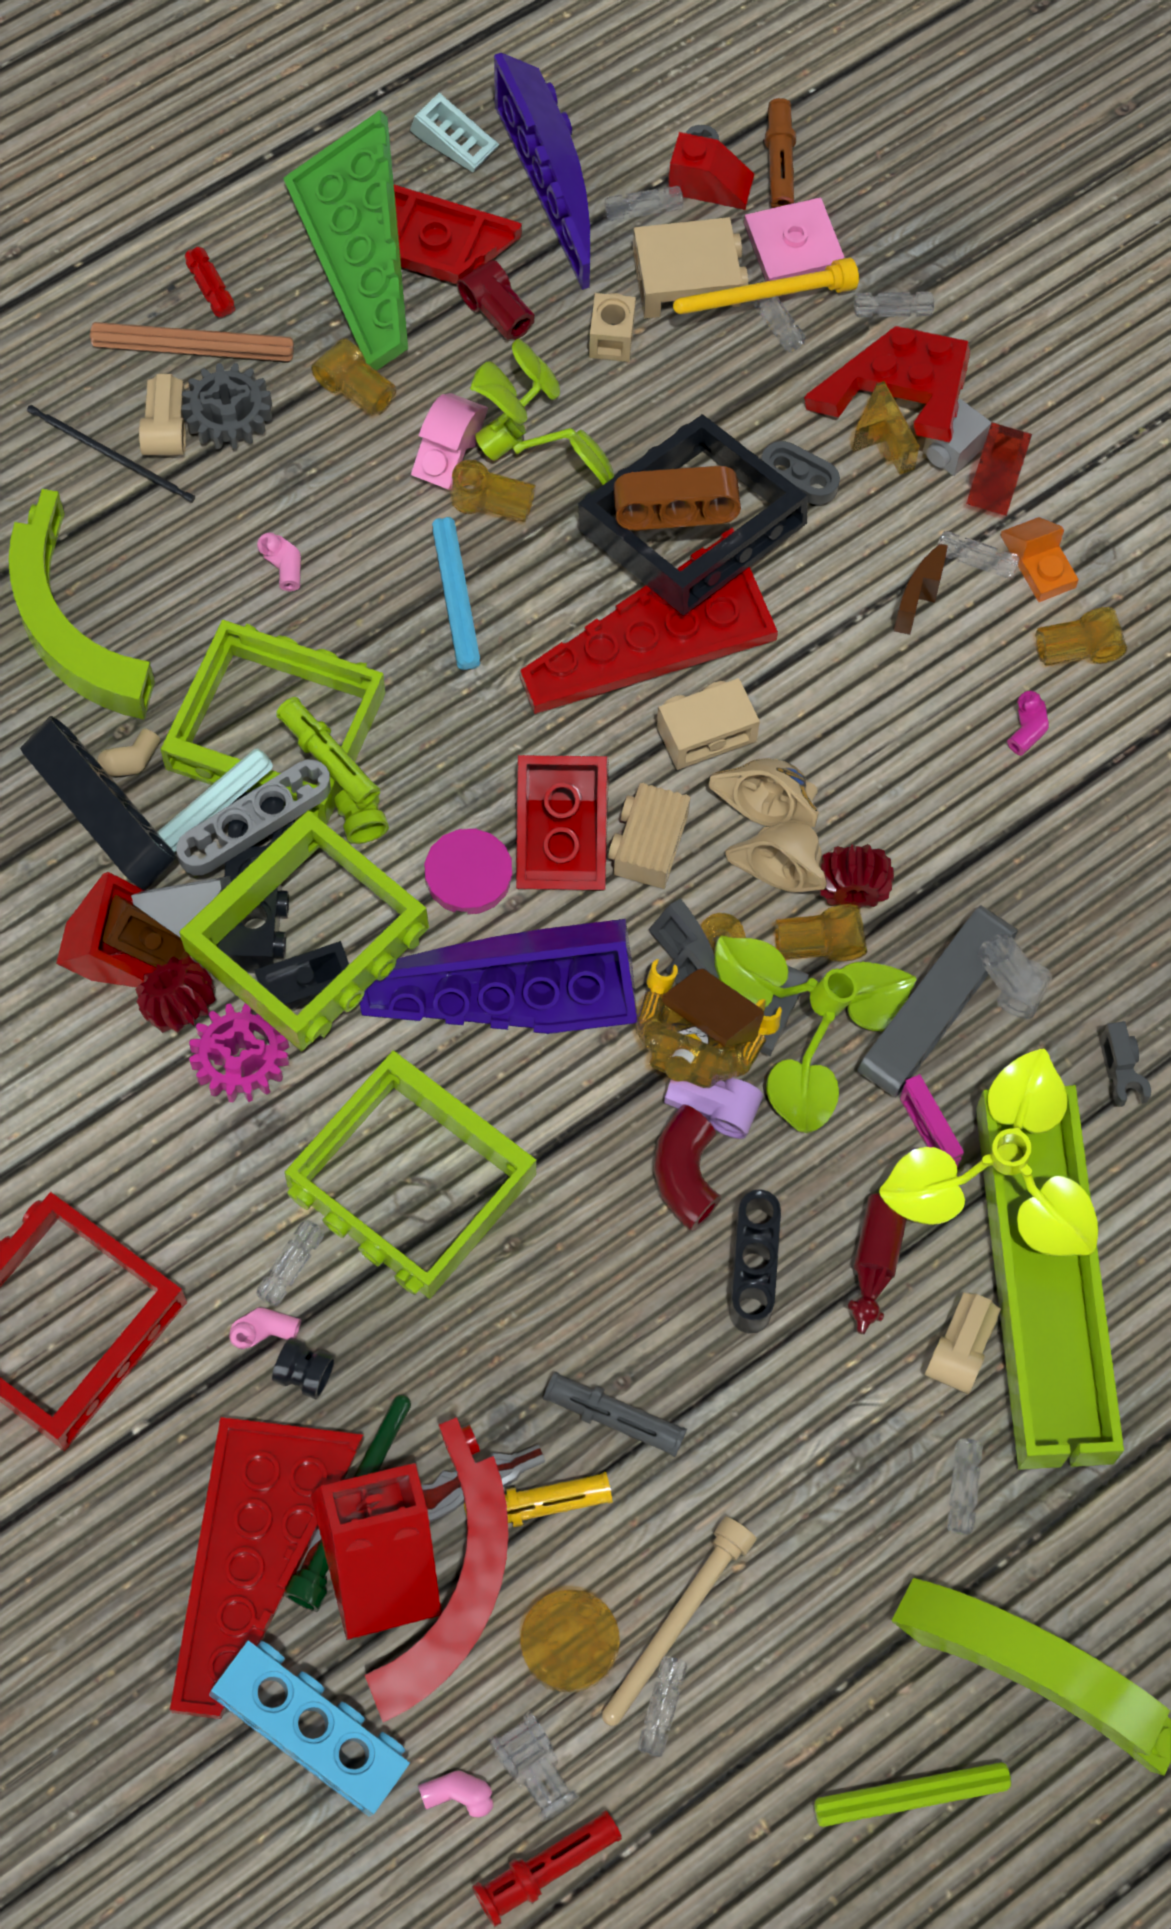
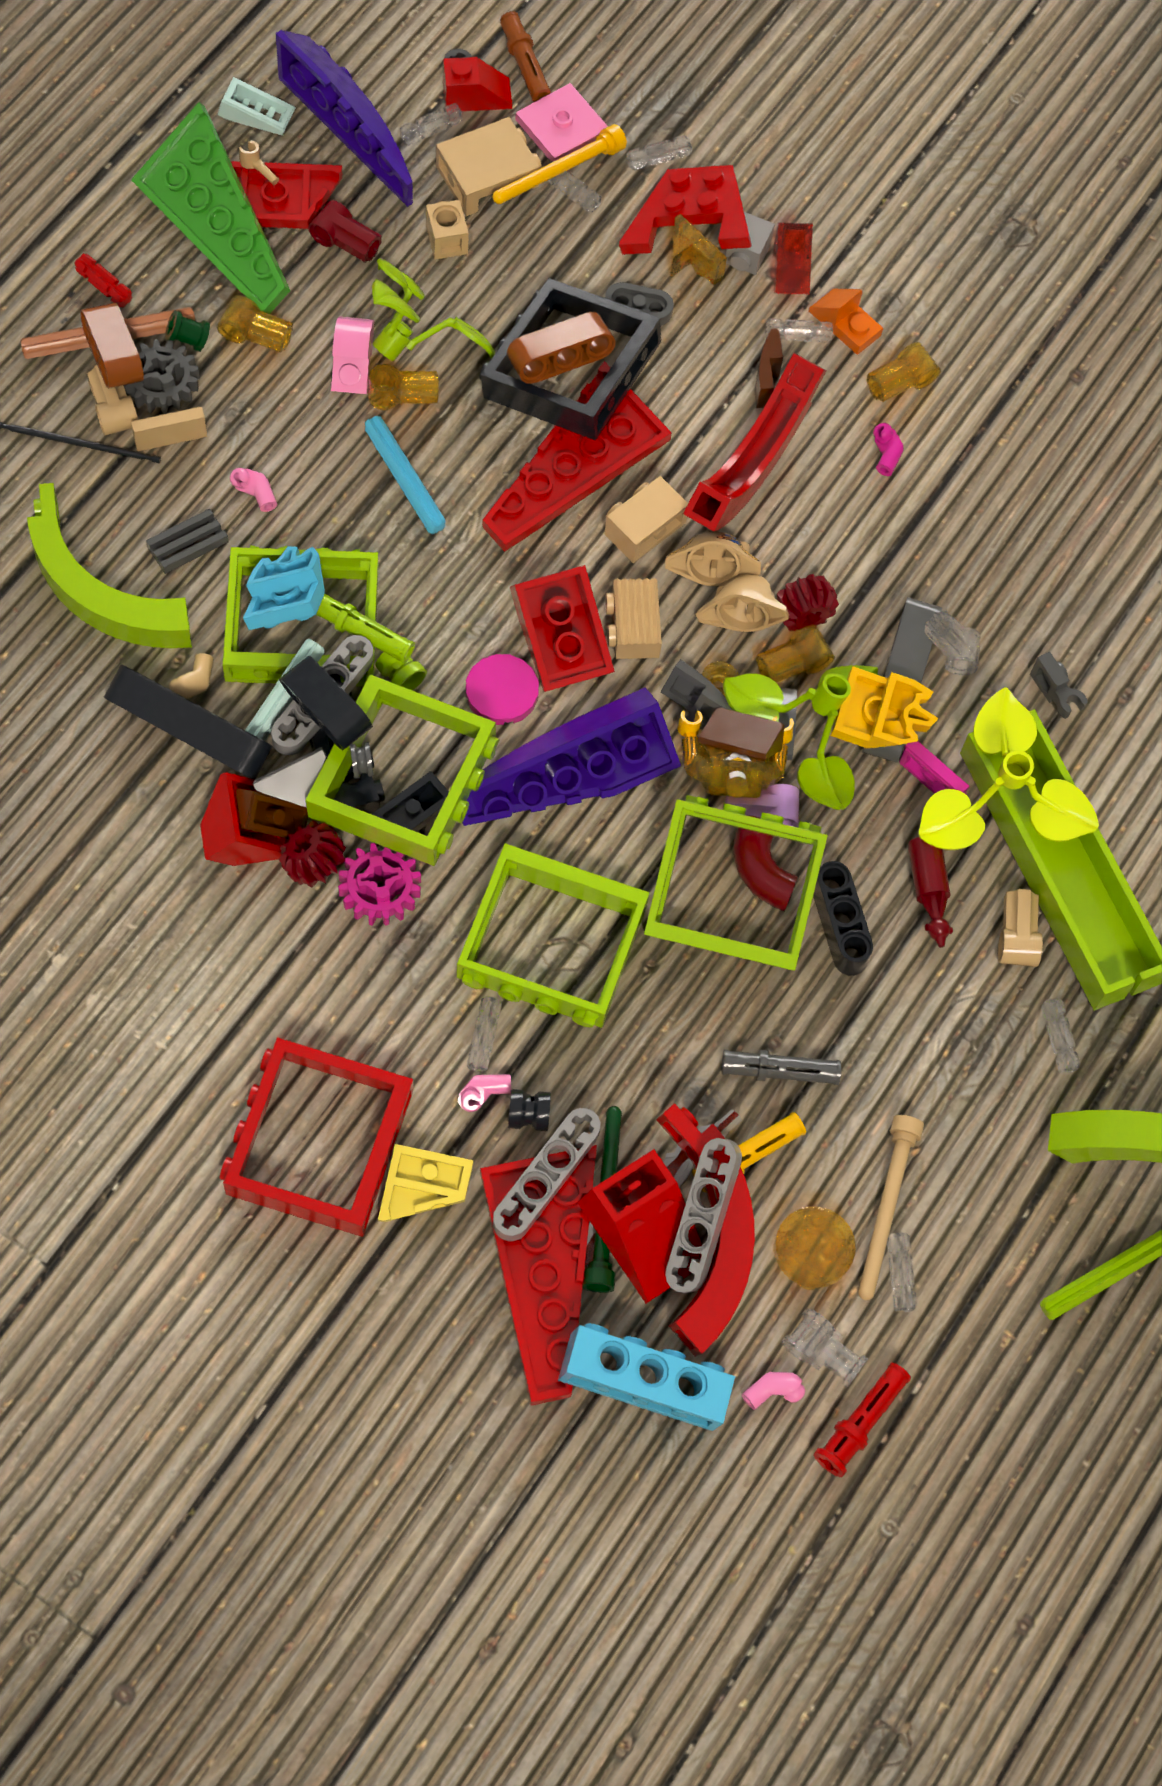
camera: 25 degrees left, 0 degrees up
none -> beam [80,303,144,388]
none -> tan tile [131,407,207,452]
none -> dark grey tile [146,509,229,574]
none -> dark green bush [165,310,210,352]
none -> tan hand [239,141,279,185]
none -> medium azure plate [243,546,325,630]
none -> black beam [279,655,373,751]
none -> dark grey bush [350,742,374,779]
none -> light yellow wing [378,1144,474,1222]
none -> light grey beam [493,1108,601,1241]
none -> lime window [644,795,828,971]
none -> light grey beam [666,1138,742,1293]
none -> red arch [683,353,827,531]
none -> yellow plate [830,666,938,748]

